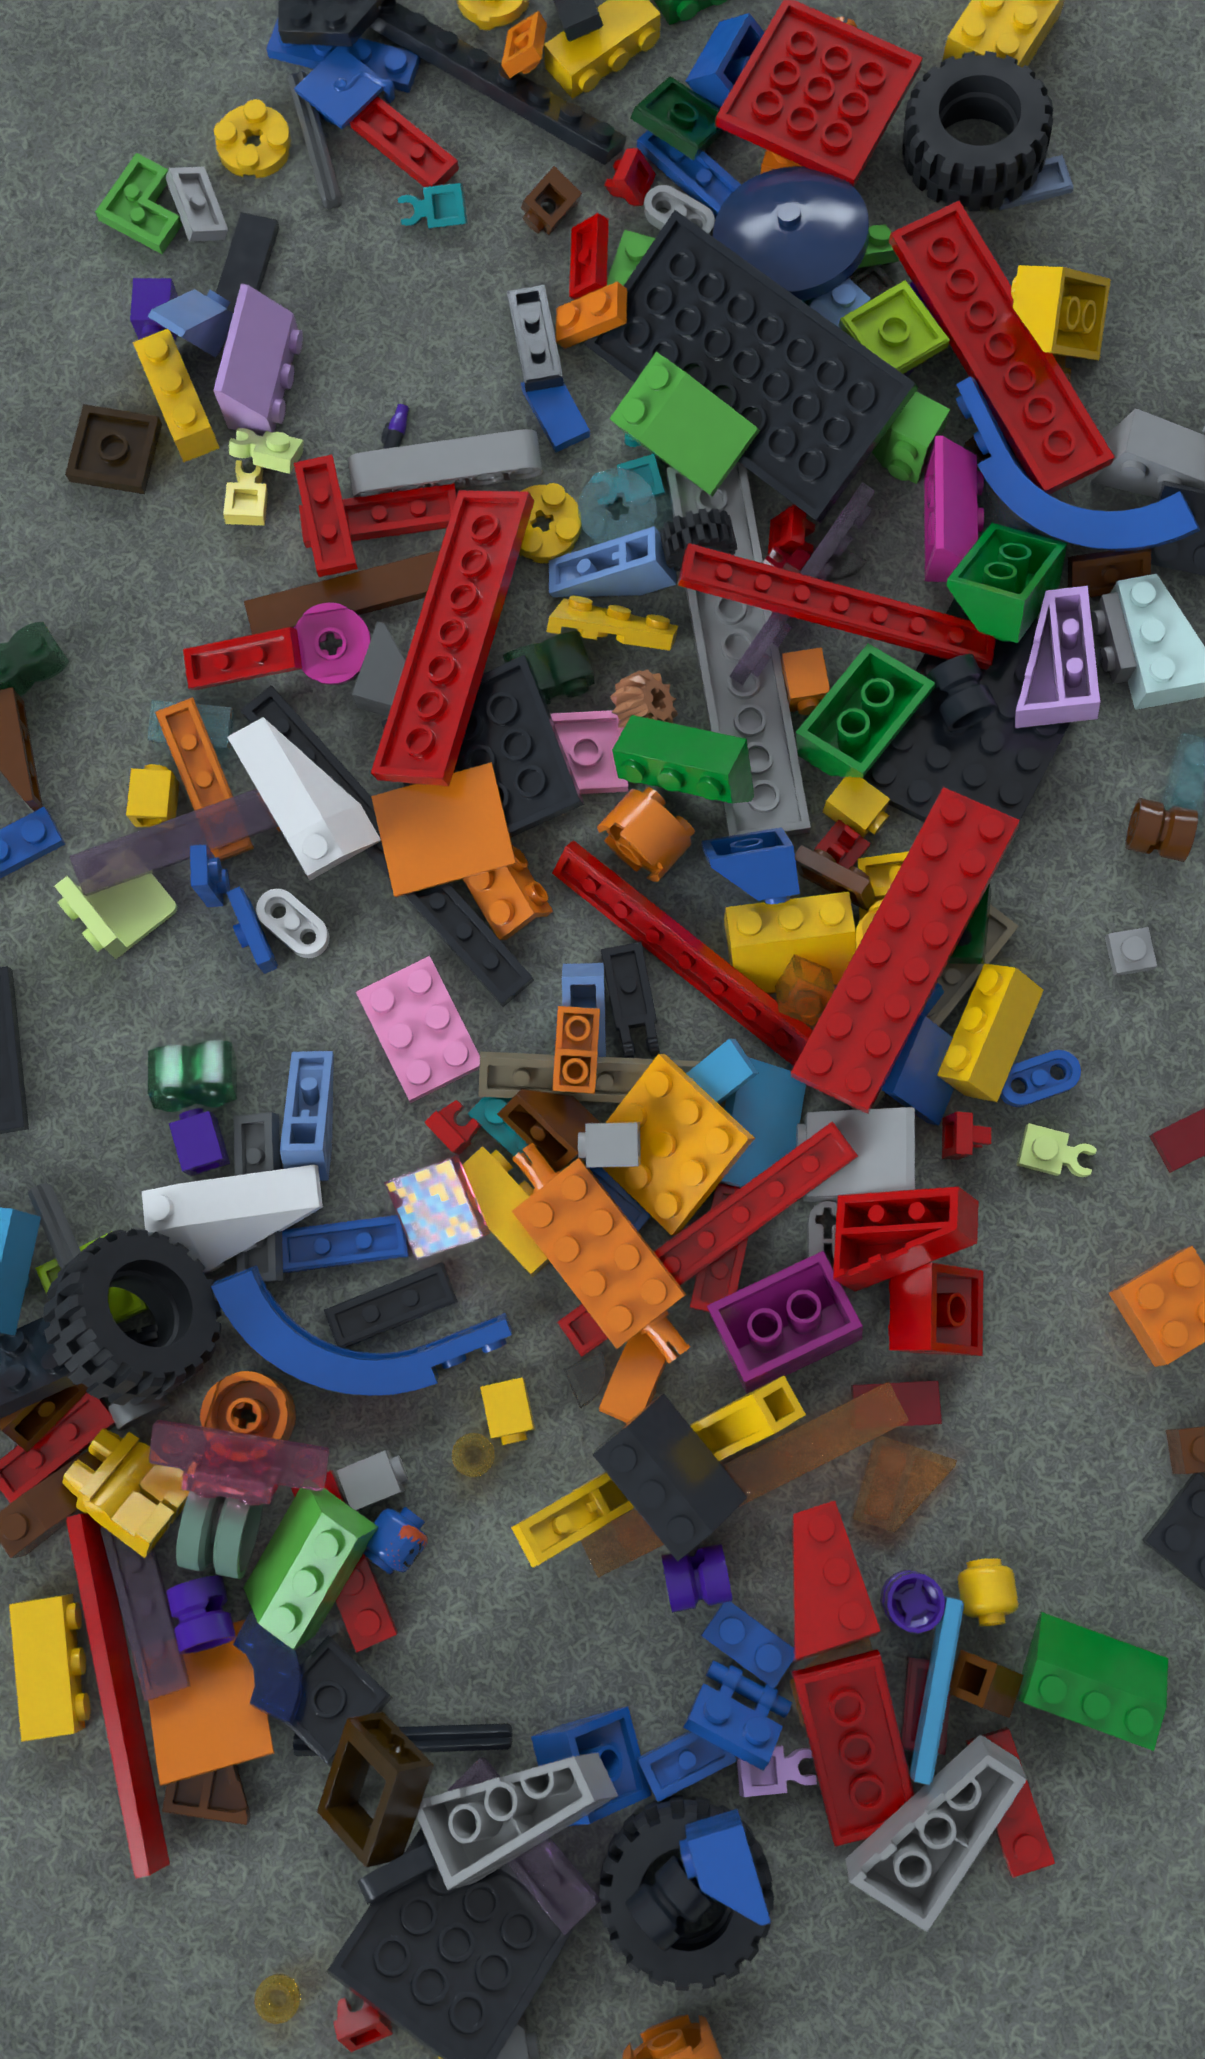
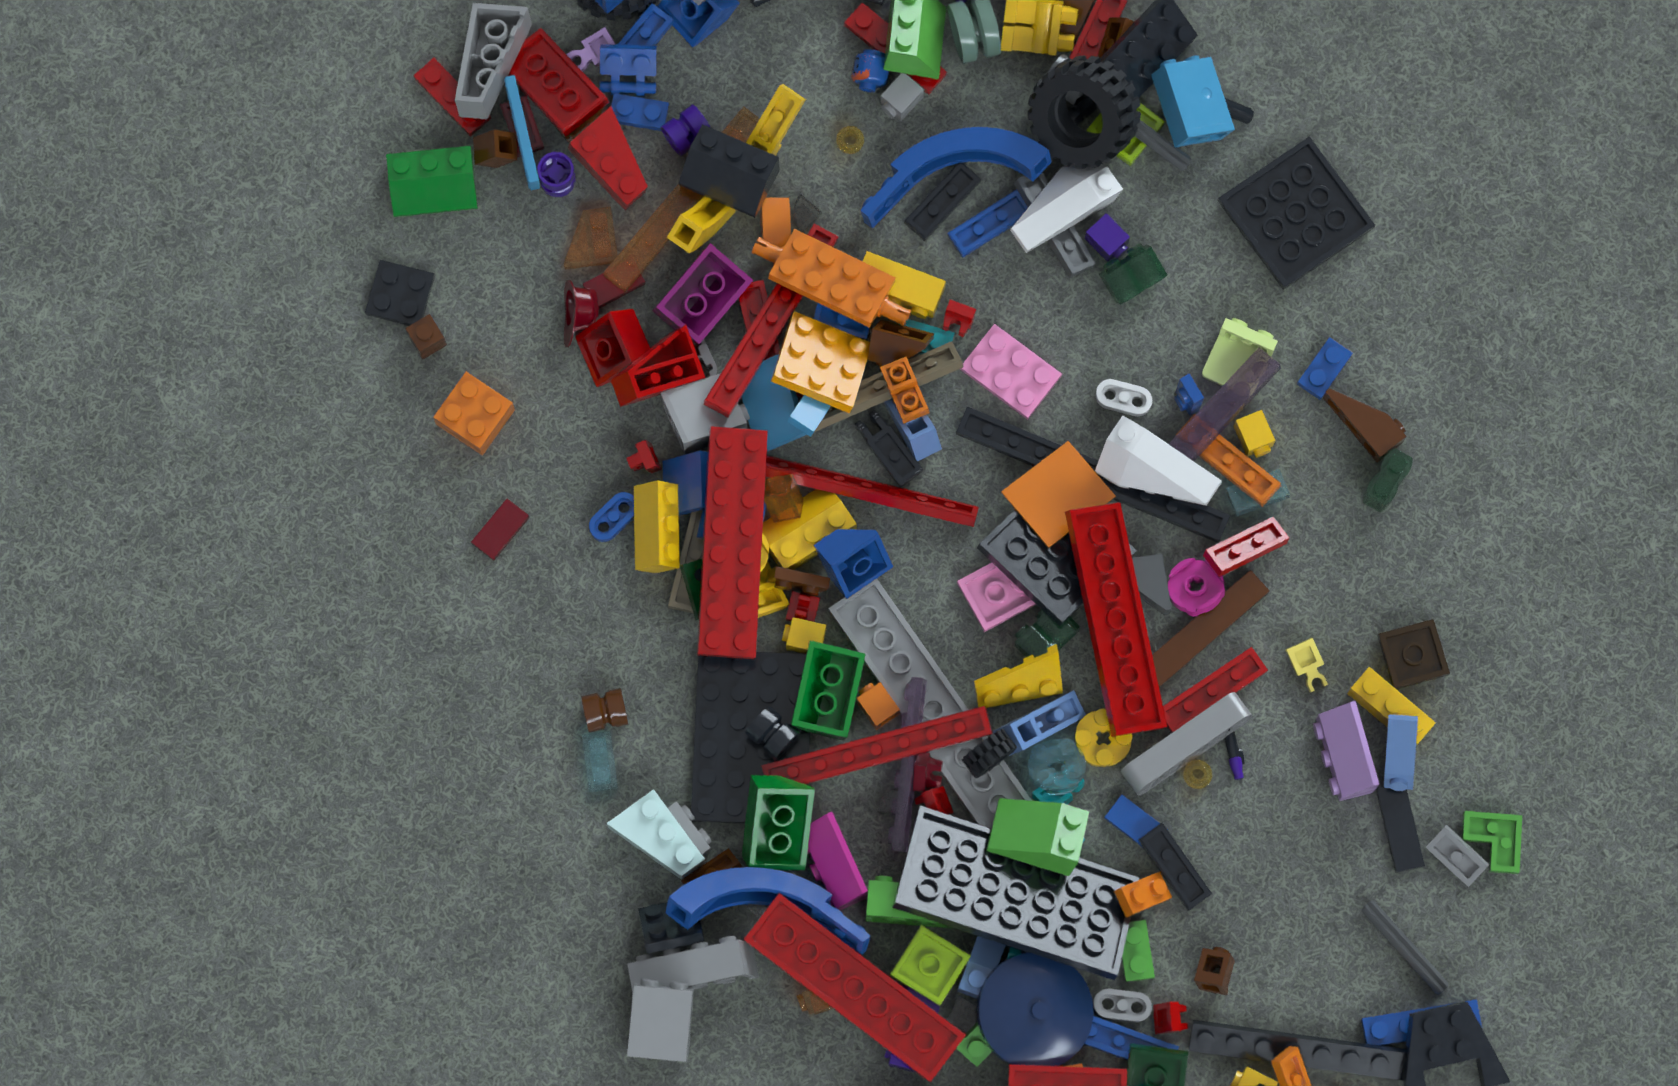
camera: 150 degrees right, 0 degrees up
dark purple brick [130,278,179,340] -> none
clear pink bracket [149,1420,330,1505] -> none
orange brick [200,1371,296,1460] -> none
yellow plate [214,99,291,178] -> none
blue plate [226,886,278,974] -> none
yellowish green plate [229,428,303,474] -> none
medium blue slope [280,1051,334,1181] -> none
blue hat [294,46,395,130] -> none
red plate [294,454,358,577] -> none
red plate [350,96,459,187] -> none
tile [384,1154,490,1260] -> none
teal plate [398,183,468,228] -> none
orange bracket [463,845,553,940] -> none
yellow brick [480,1377,535,1445] -> none
red plate [569,213,609,300] -> none
light grey brick [578,1122,641,1167] -> none
orange brick [597,787,695,882] -> none
nougat gear [610,670,678,728] -> none
green slope [612,715,754,804] -> none
yellow head [958,1558,1018,1626] -> none
yellow slope [1011,265,1111,360] -> none
lavender wedge [1015,586,1100,728] -> none
yellowish green plate [1017,1123,1097,1177] -> none
light grey plate [1105,927,1157,976] -> none
none -> dark red piece [564,280,599,347]
none -> clear yellow plate [1183,760,1212,789]

